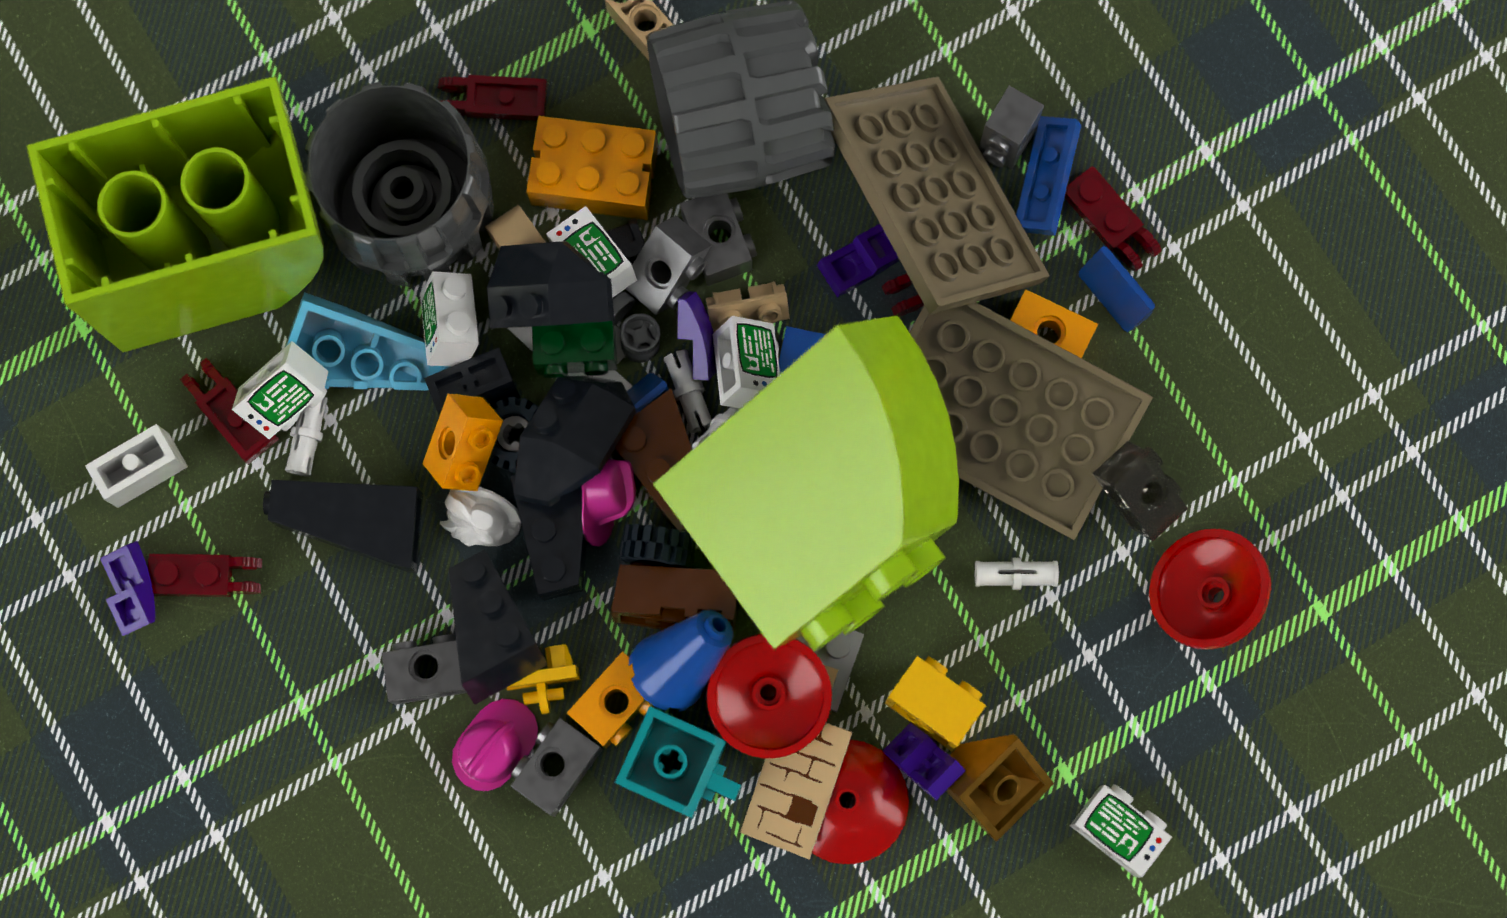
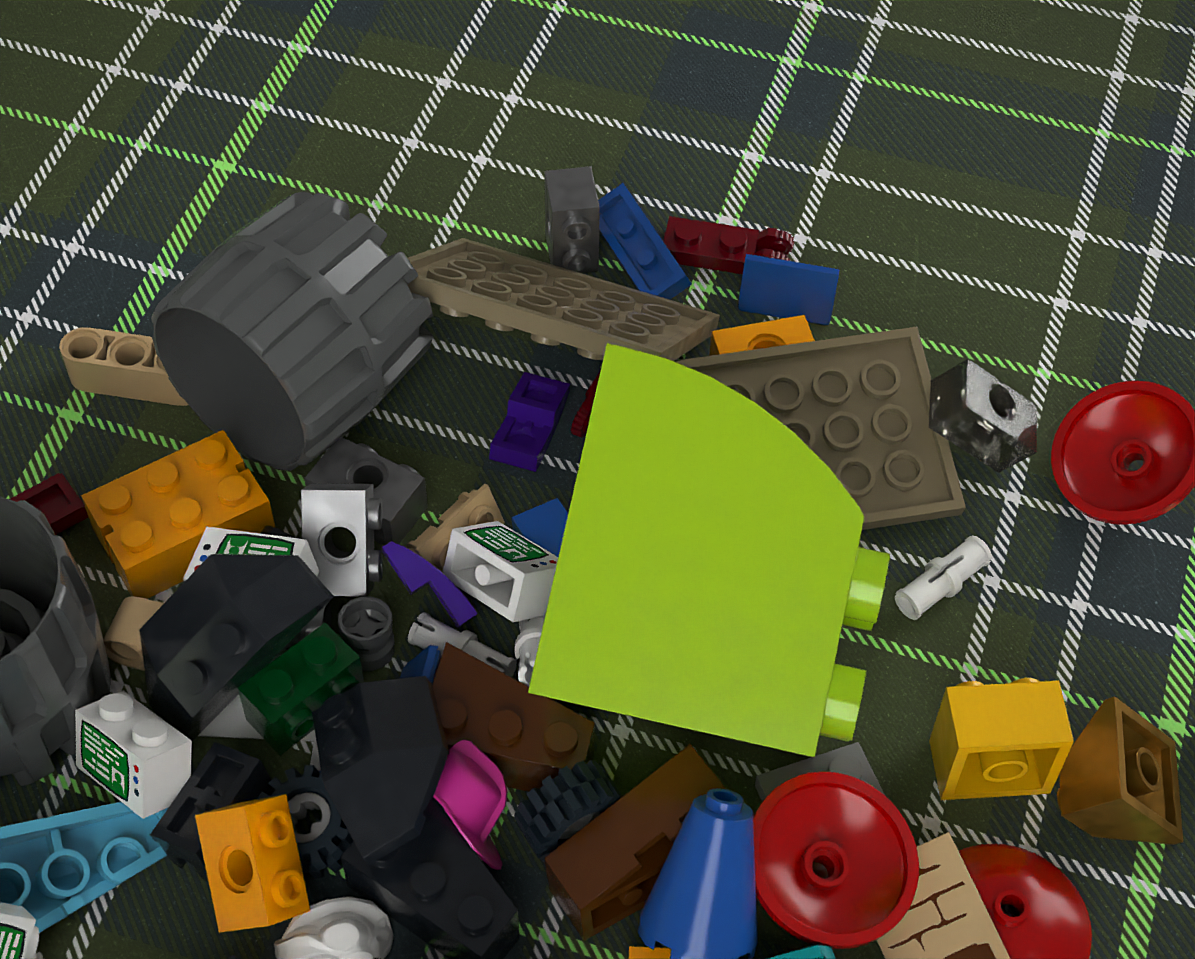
camera: 45 degrees left, 25 degrees down
dark purple slope [883,722,965,800] -> none

